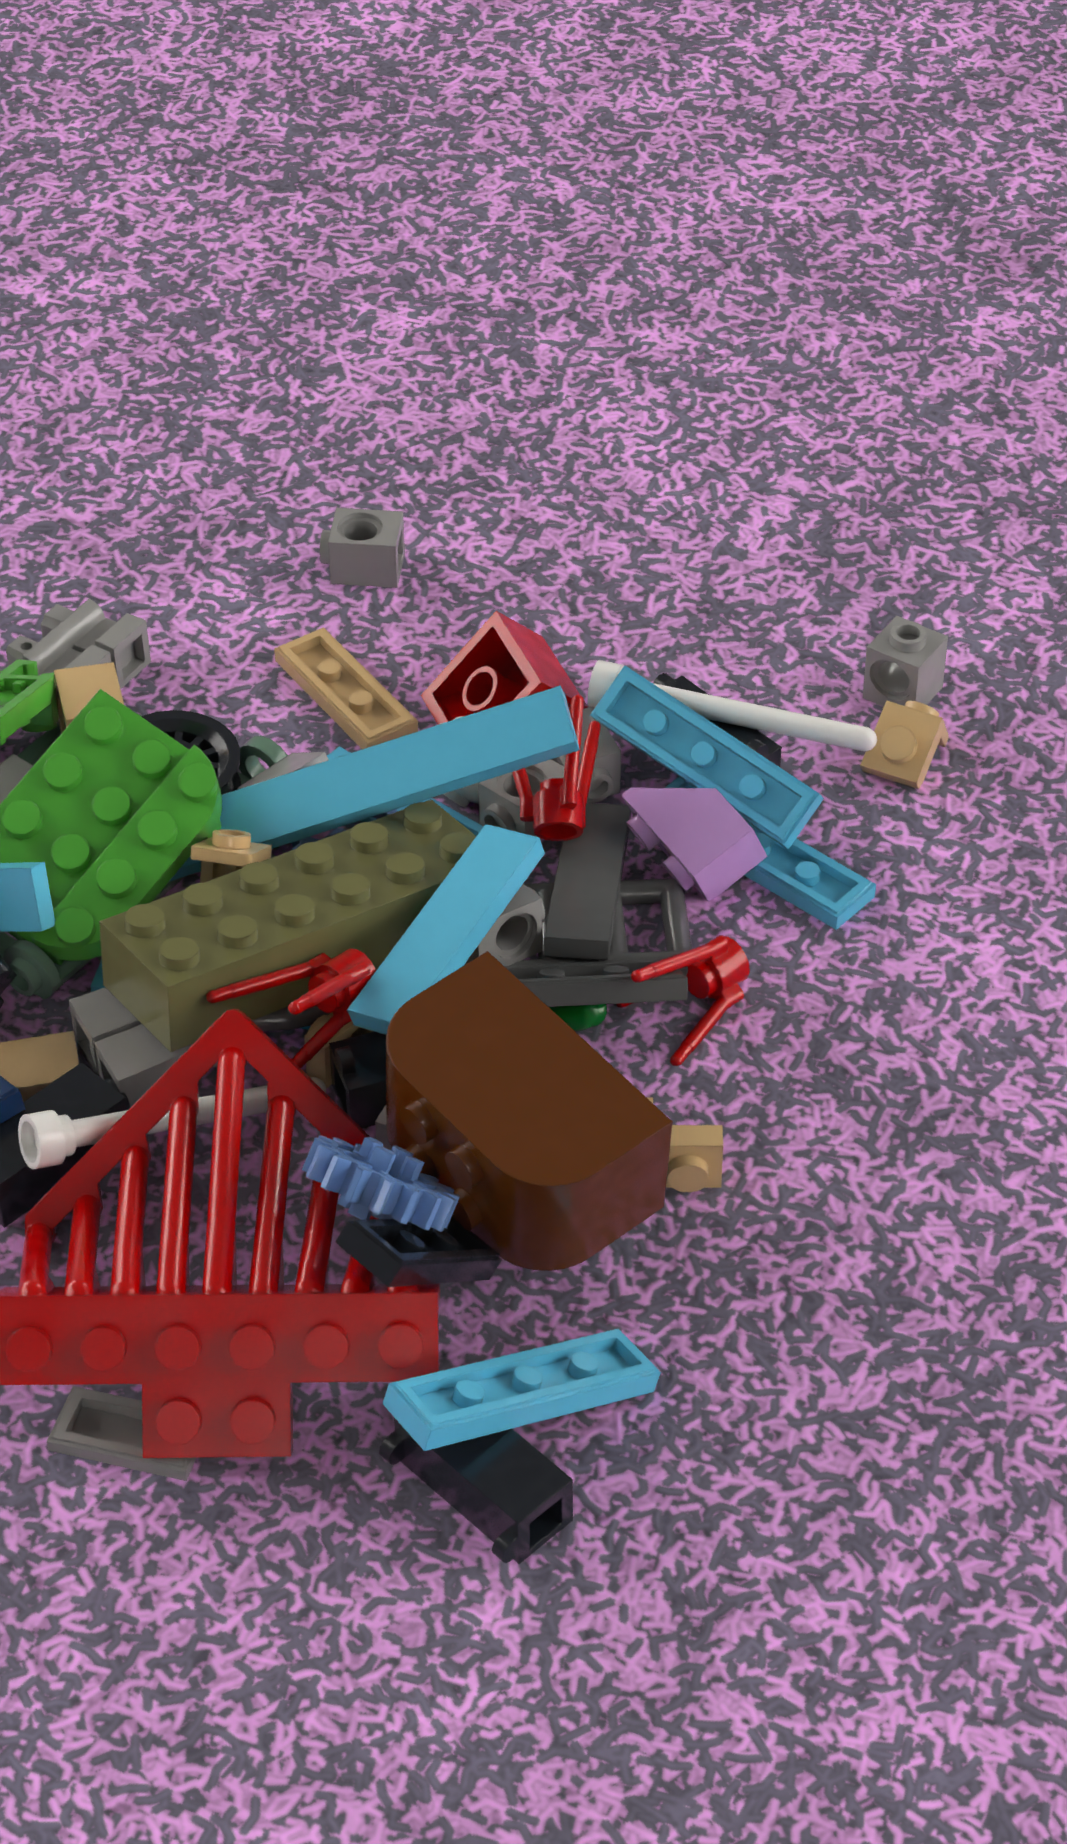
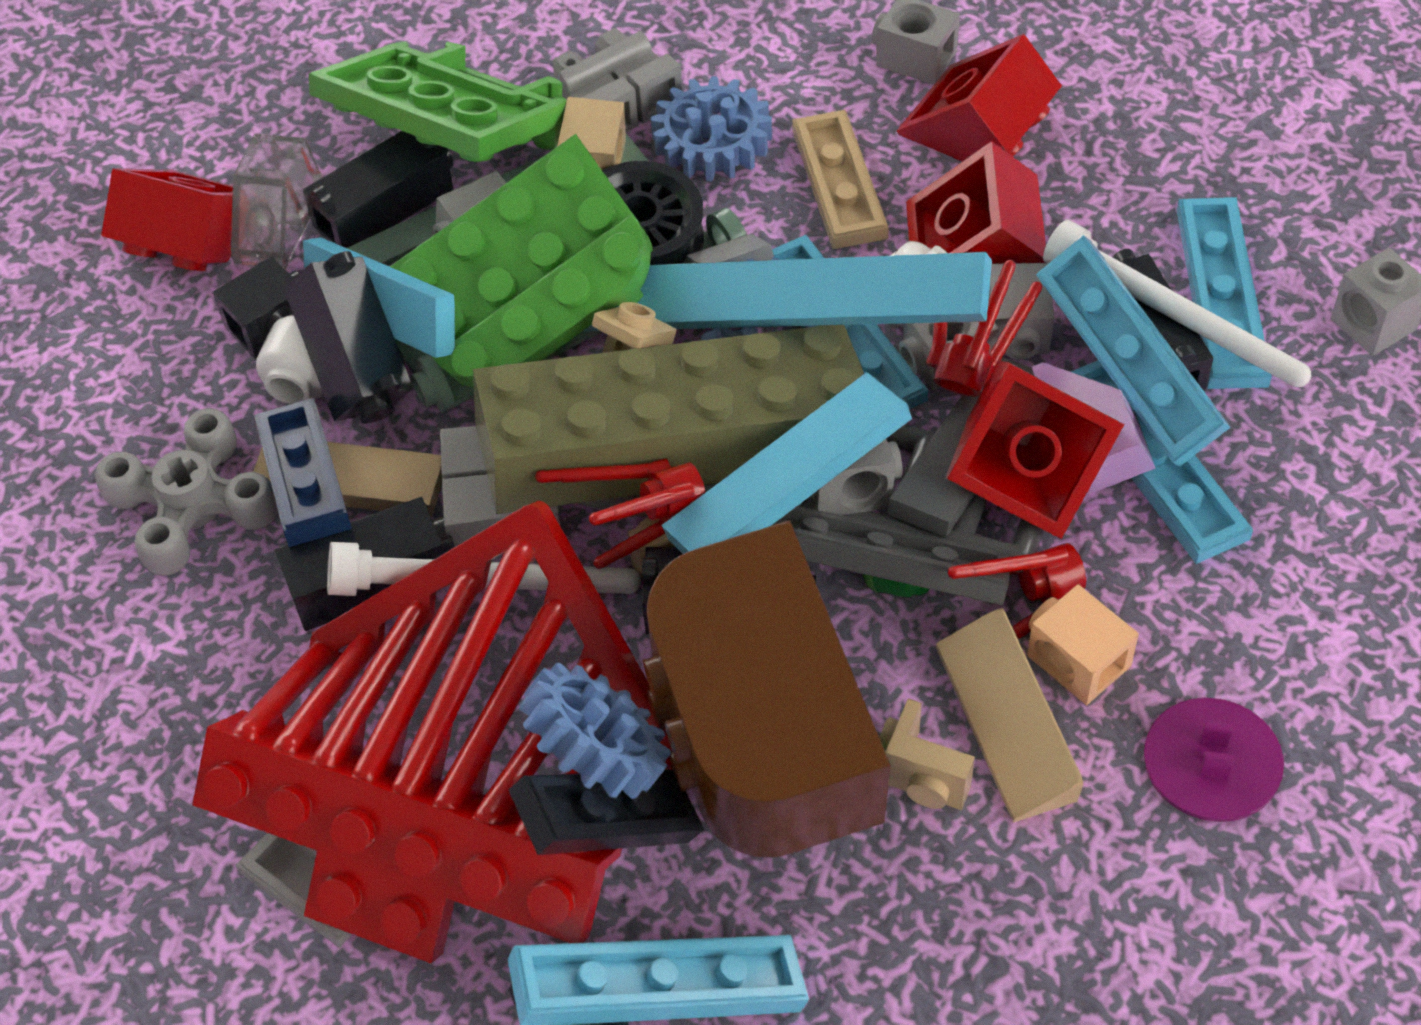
camera: 25 degrees right, 10 degrees up
tan bracket [860,700,949,789] -> none
none -> medium blue gear [651,76,772,181]
none -> red slope [896,34,1062,162]
none -> tan slope [936,608,1083,823]
none -> red slope [946,361,1125,539]
none -> light nougat brick [1027,584,1139,706]
none -> magenta piece [1144,698,1284,822]
none -> medium azure tile [1177,197,1272,389]

